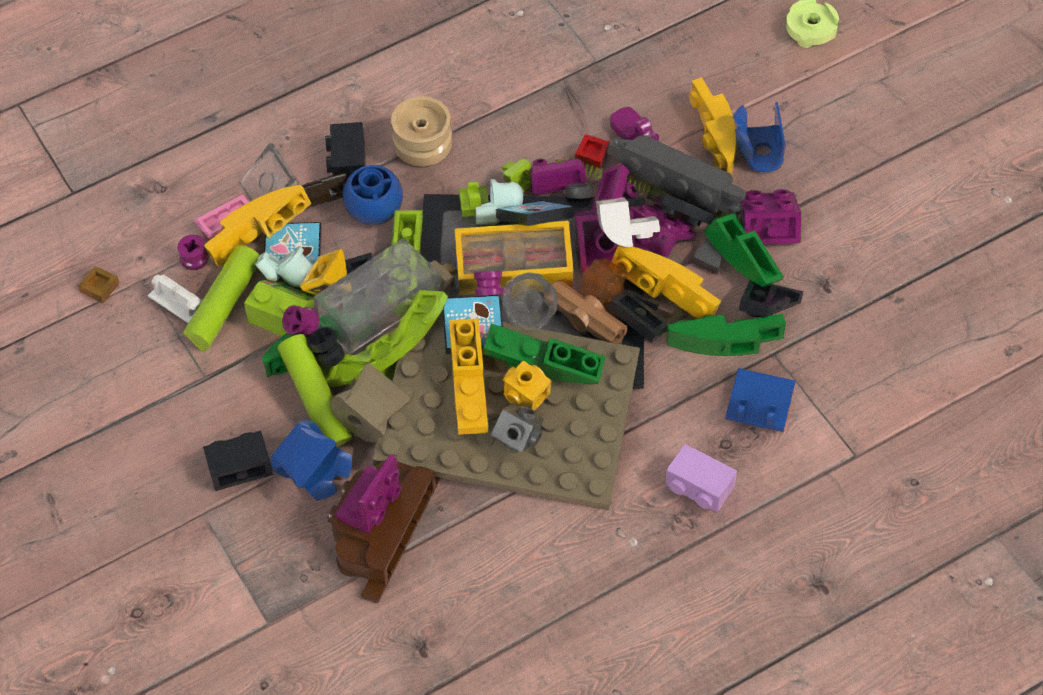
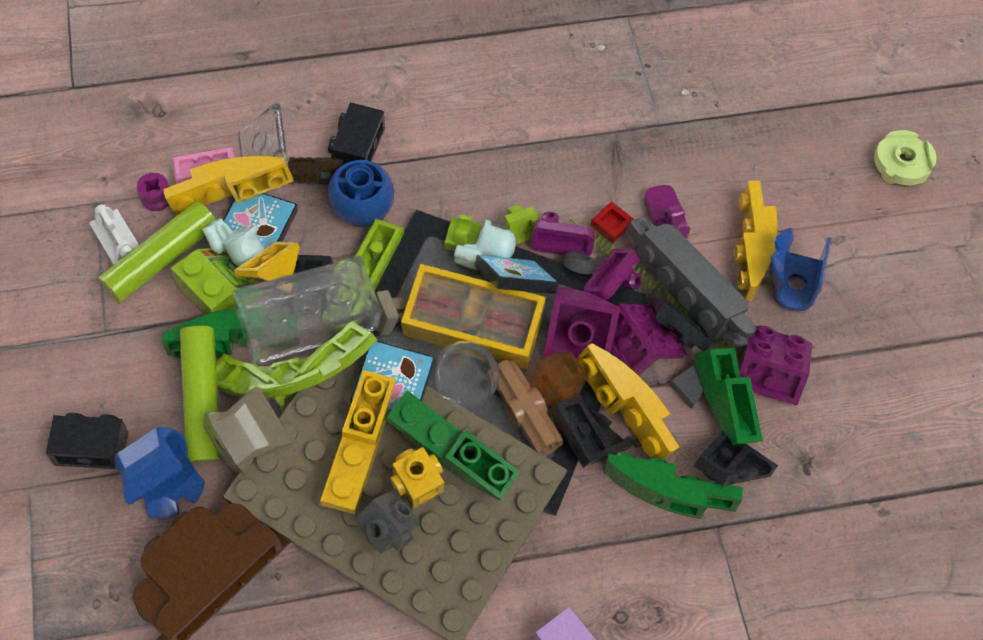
camera: 15 degrees right, 5 degrees up
pearl gold tile [78,266,119,303] -> none
magenta wheel [282,305,319,336] -> none
black wheel [307,327,345,368] -> none
magenta bracket [336,454,401,534] -> none
tan wheel [391,96,452,167] -> none
magenta wheel [473,271,503,296] -> none
white brick [596,198,660,247] -> none
blue plate [725,368,795,432] -> none

